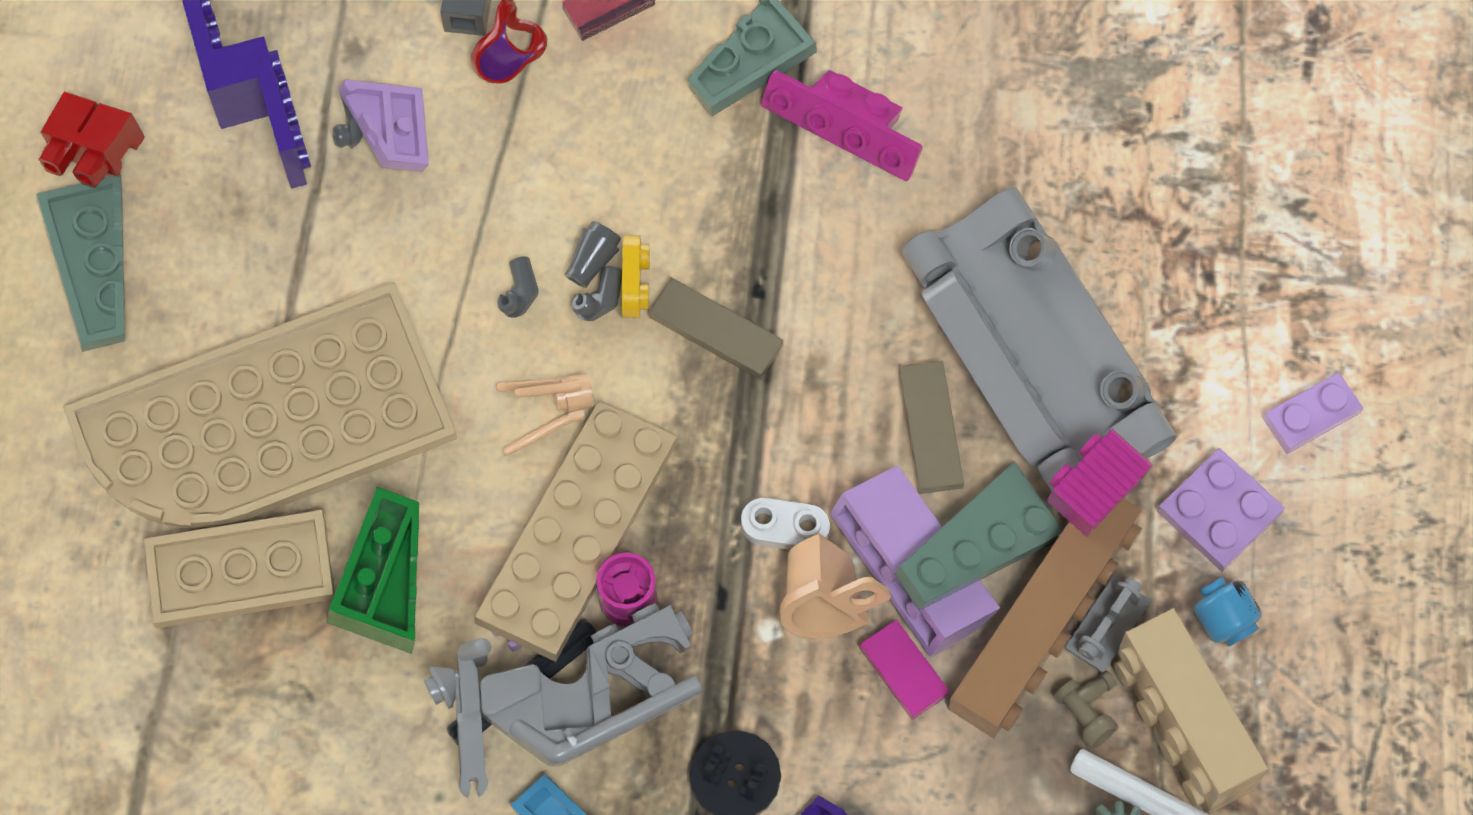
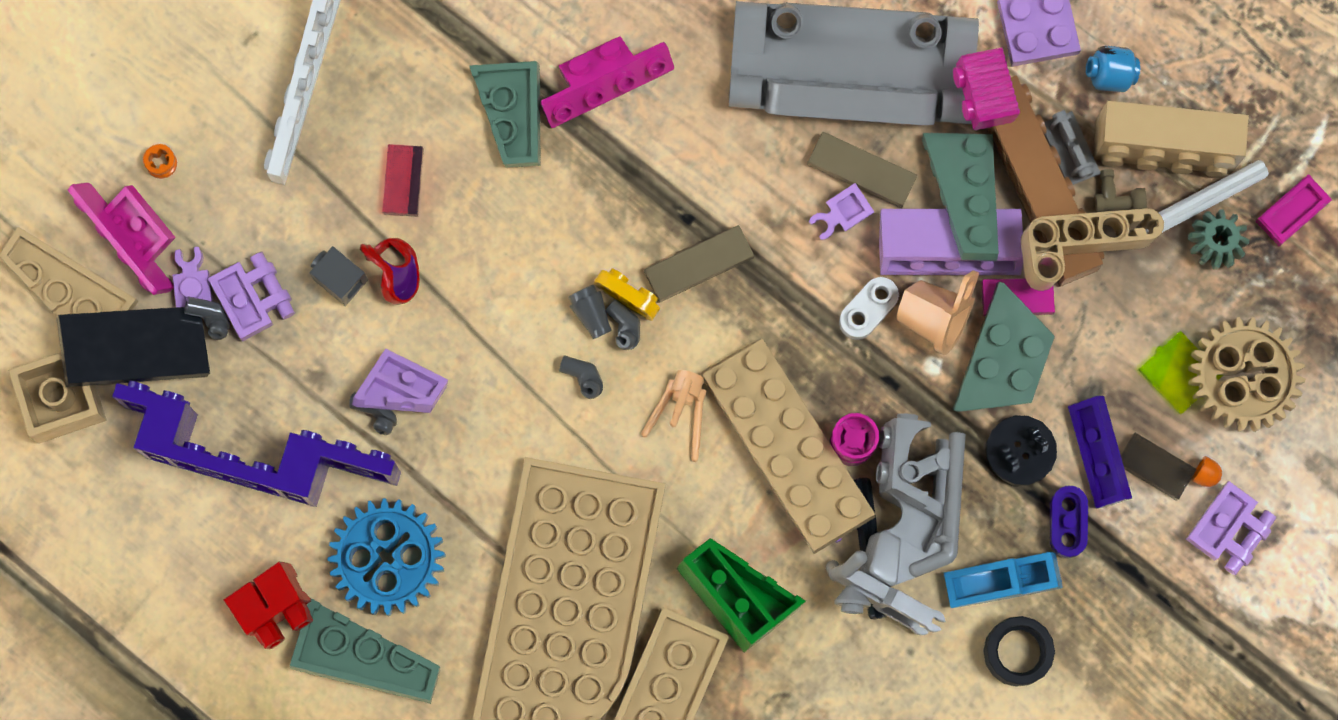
camera: 60 degrees left, 10 degrees up
none -> dark azure gear [327,498,446,616]
none -> lavender plate [809,183,875,240]
none -> sand green wing [952,282,1055,412]
none -> tan beam [1021,208,1164,291]

